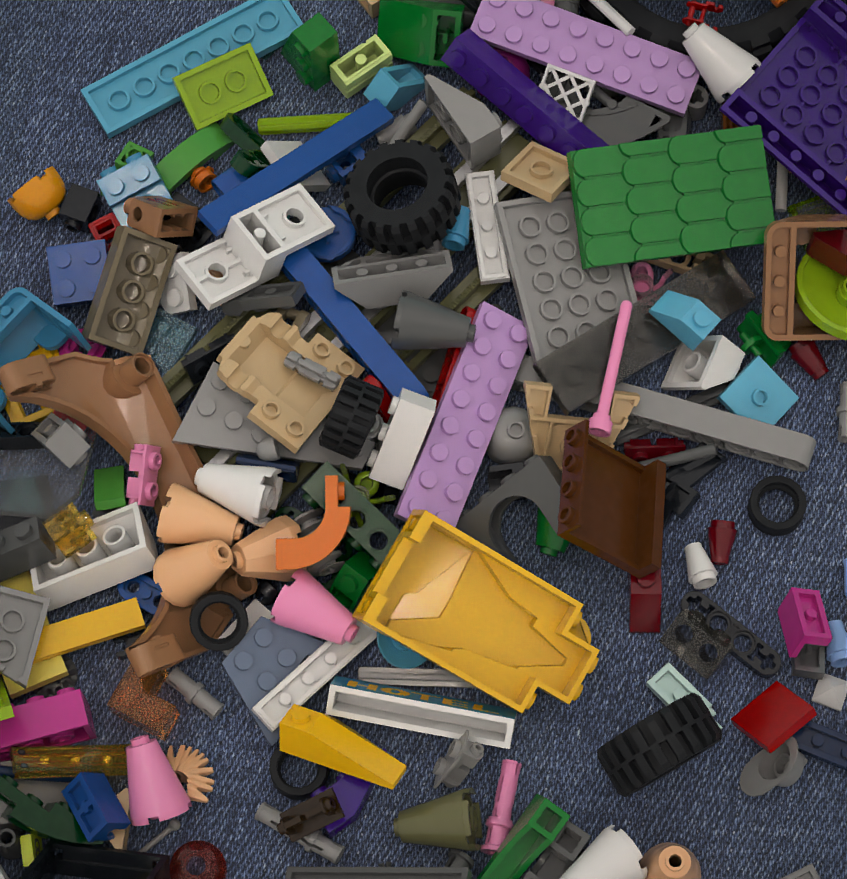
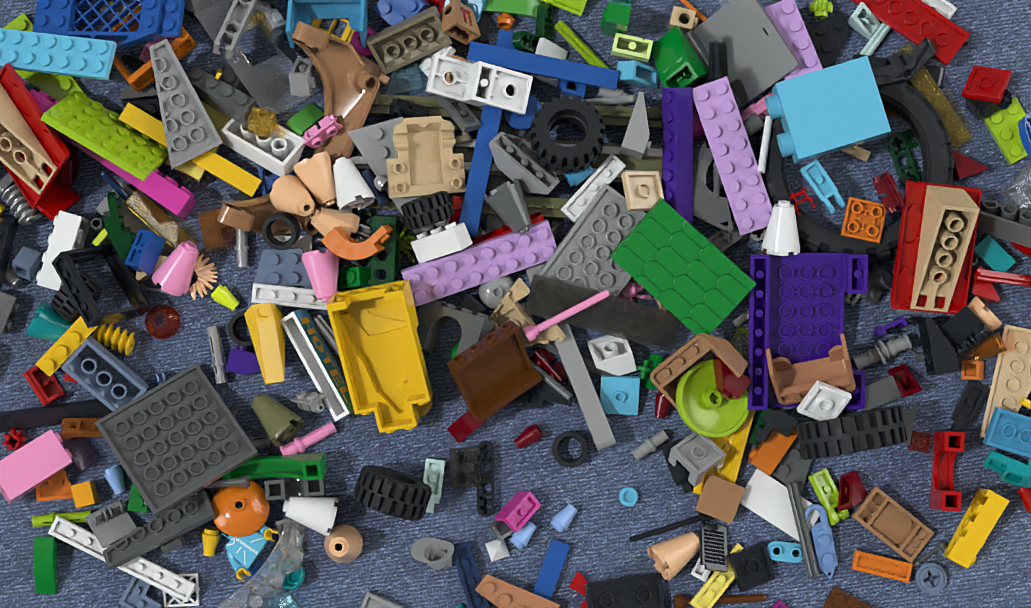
camera: 50 degrees right, 15 degrees up
dark brown hinge [277,787,345,843] -> none
light grey axle [284,351,341,391] -> none
white window [539,63,597,122] -> none
medium azure slope [648,290,722,351] -> none
white cone [684,542,718,590] -> none
red tile [731,681,817,754] -> none
none -> neon yellow cone [211,284,240,311]

